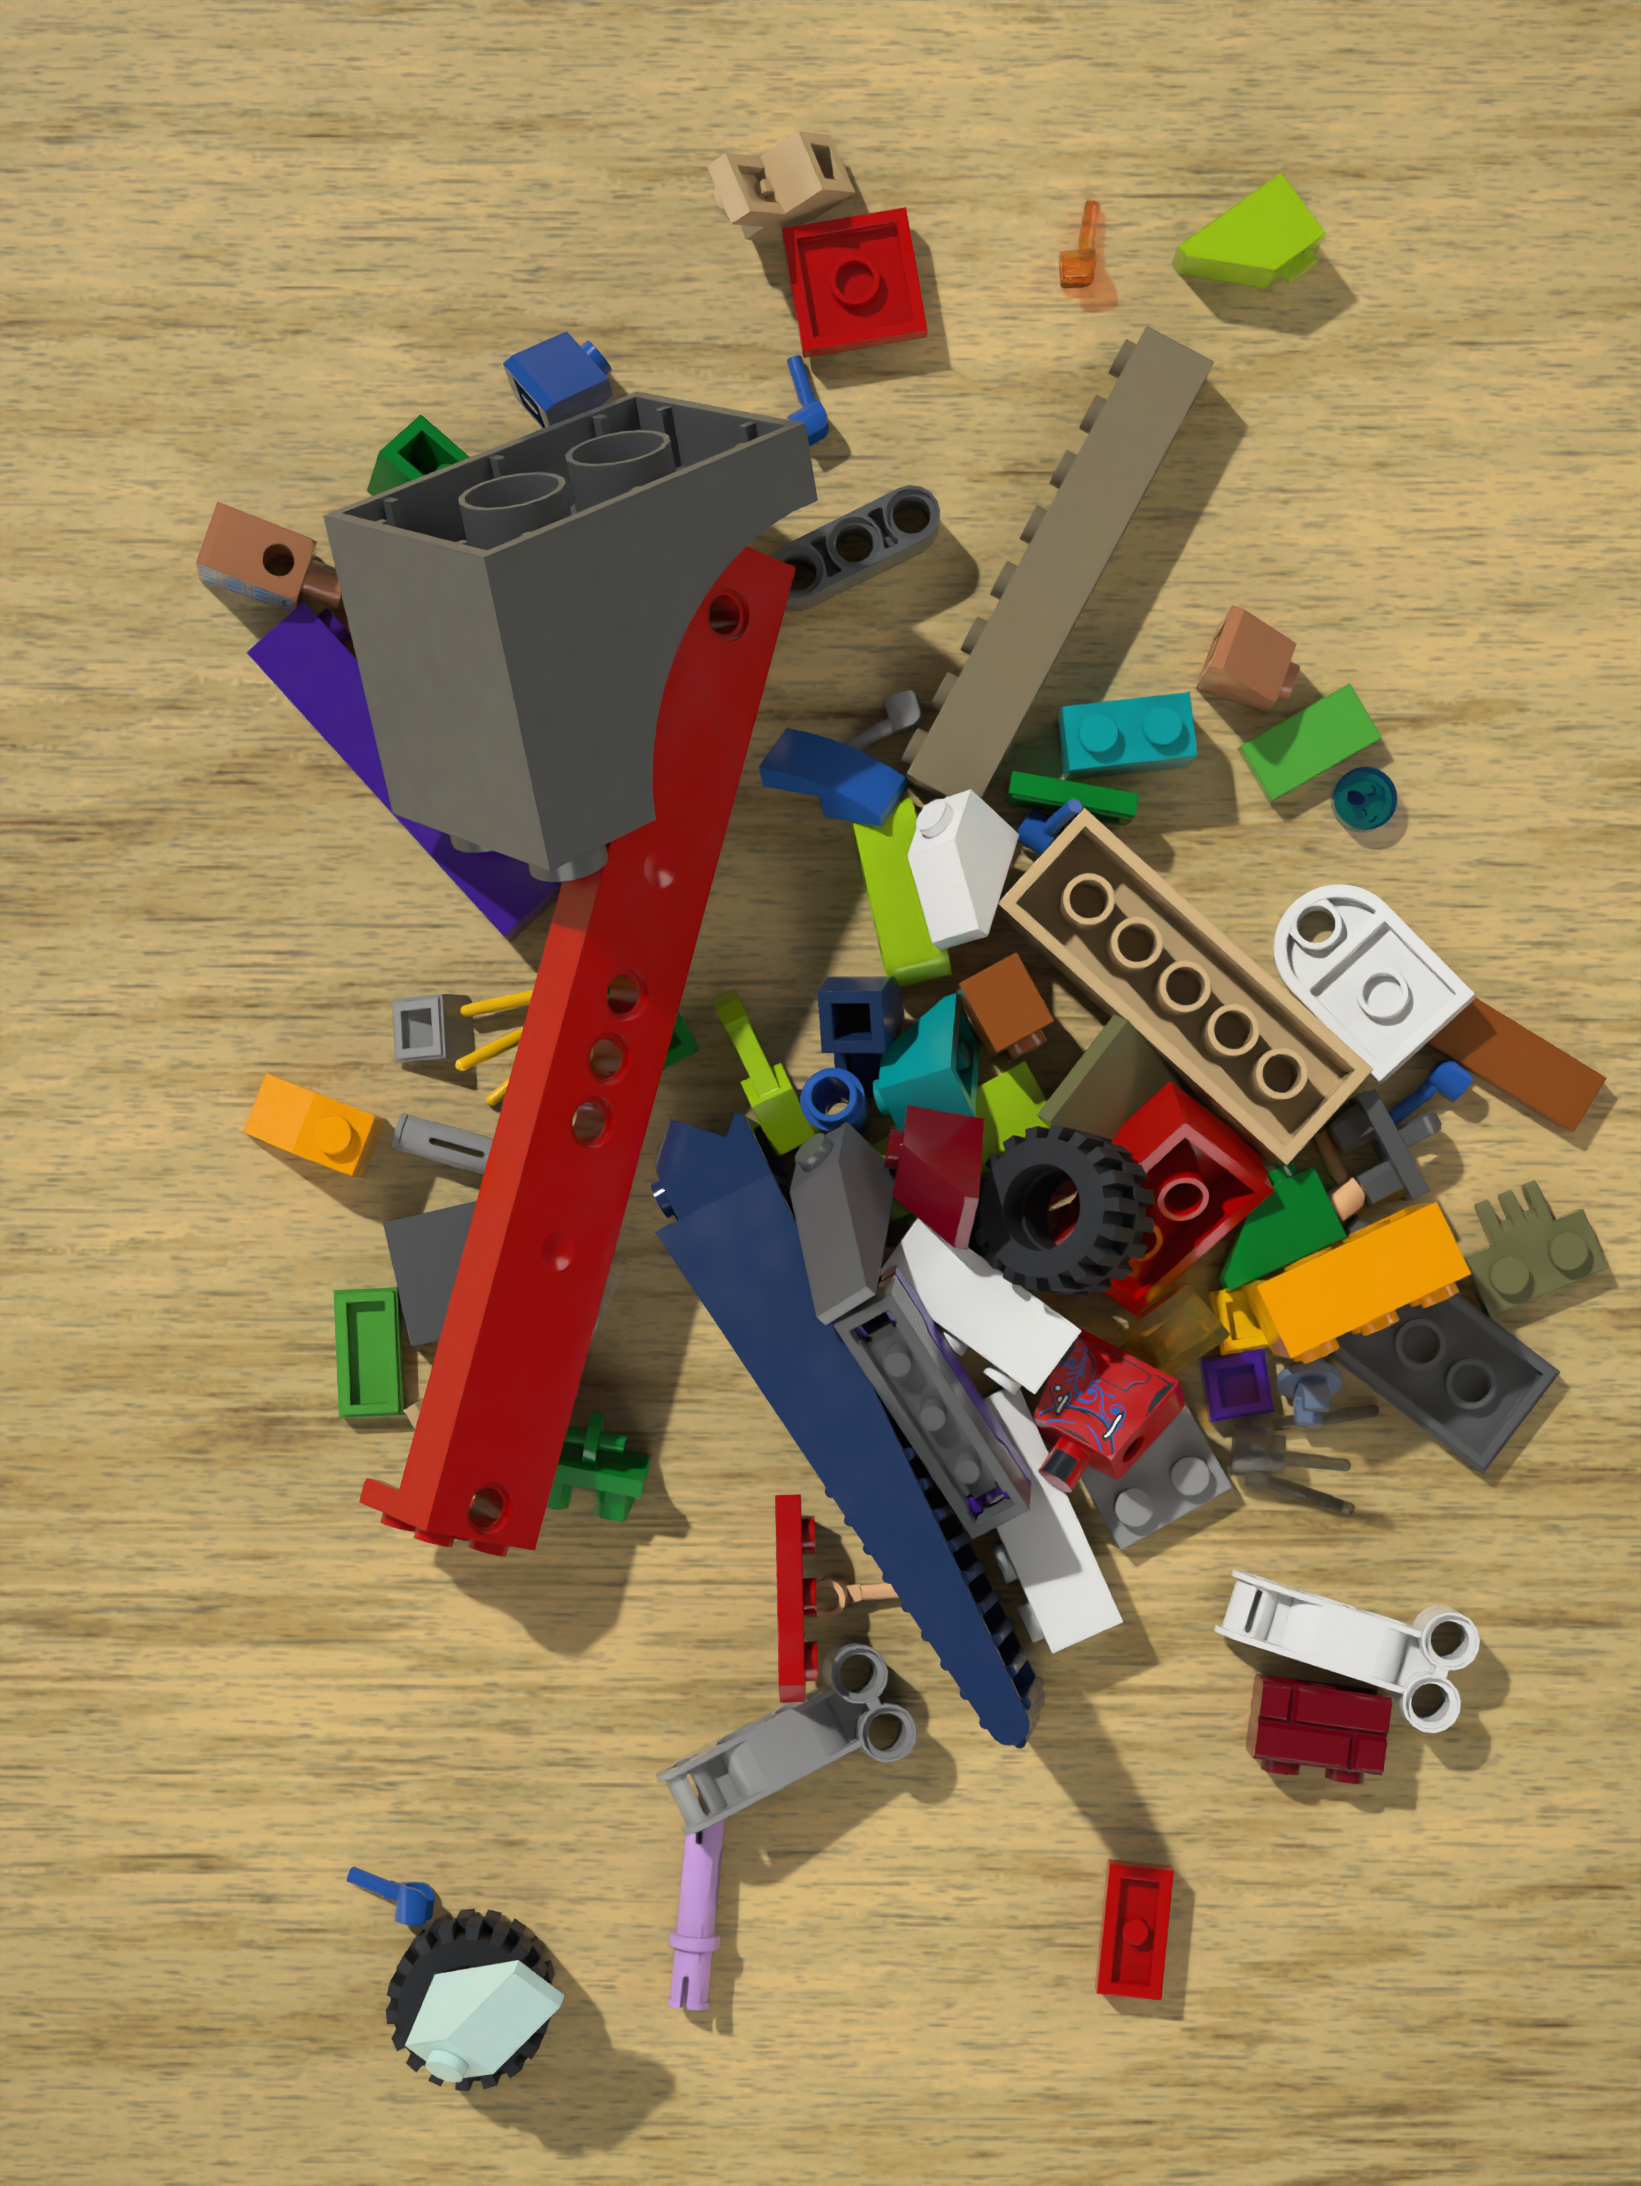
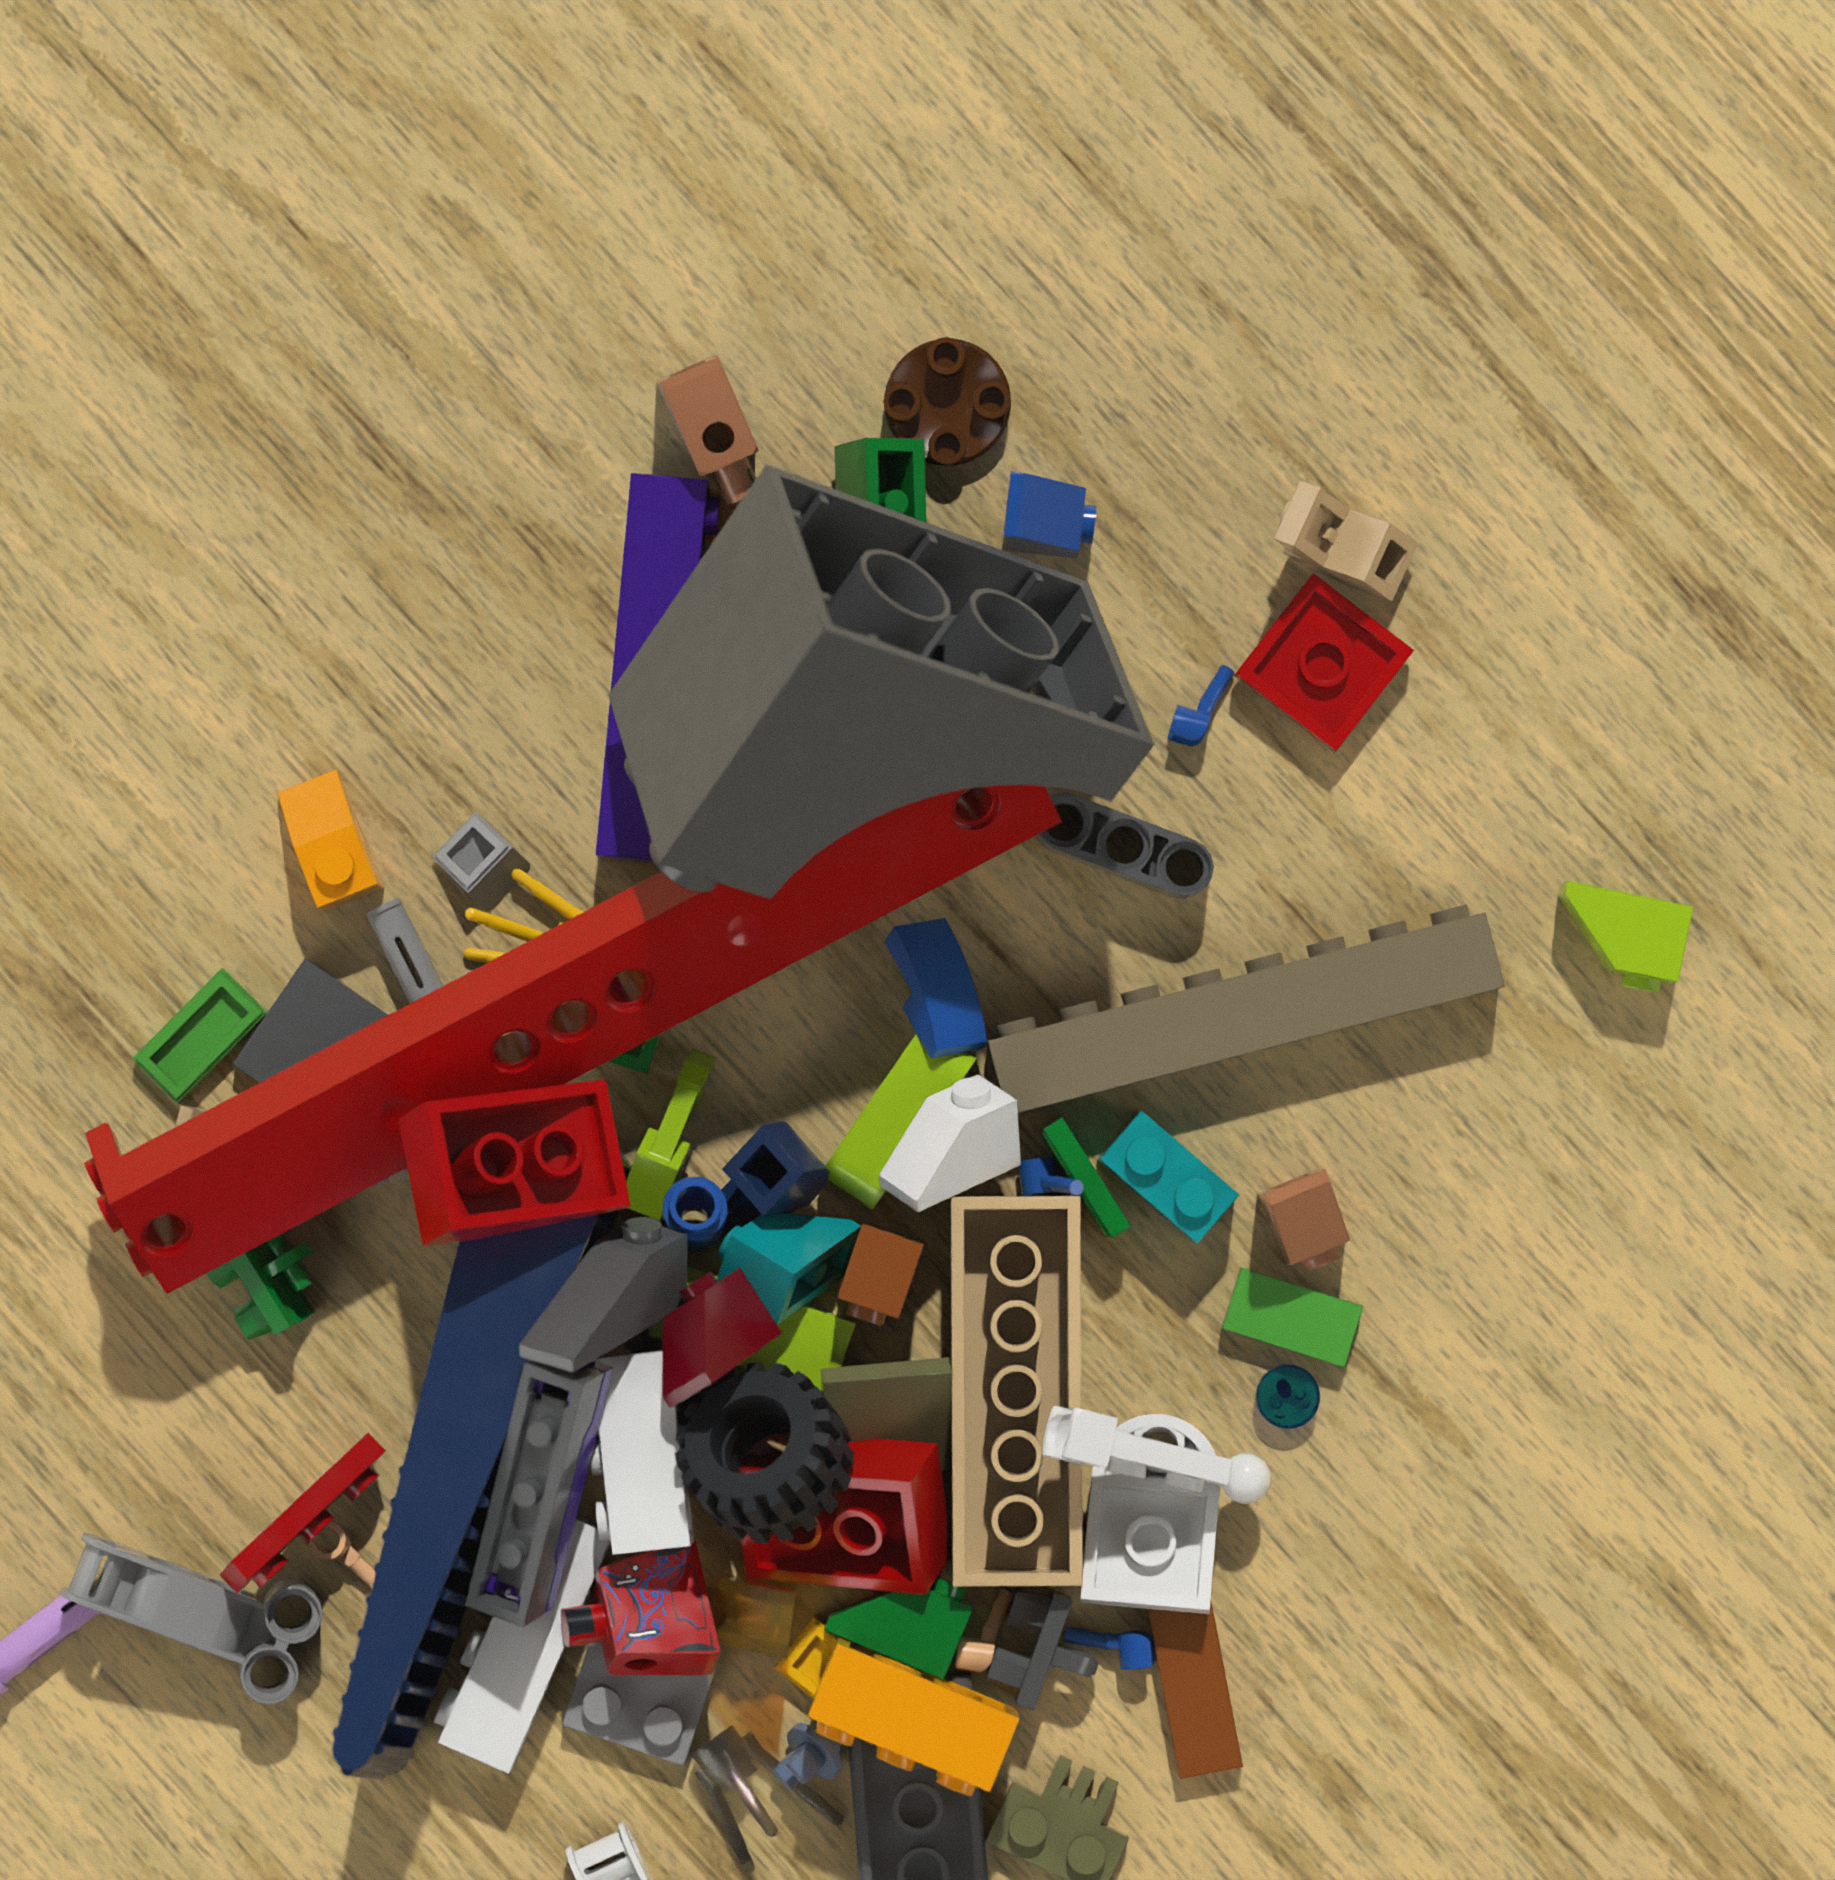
camera: 45 degrees right, 0 degrees up
light grey hand [843,690,924,751] -> none
clear orange hand [1059,200,1101,289] -> none
dark purple tile [1198,1348,1274,1422] -> none
none -> red slope [398,1079,631,1247]
none -> reddish brown dish [883,337,1011,466]
none -> white plate [1042,1406,1271,1504]

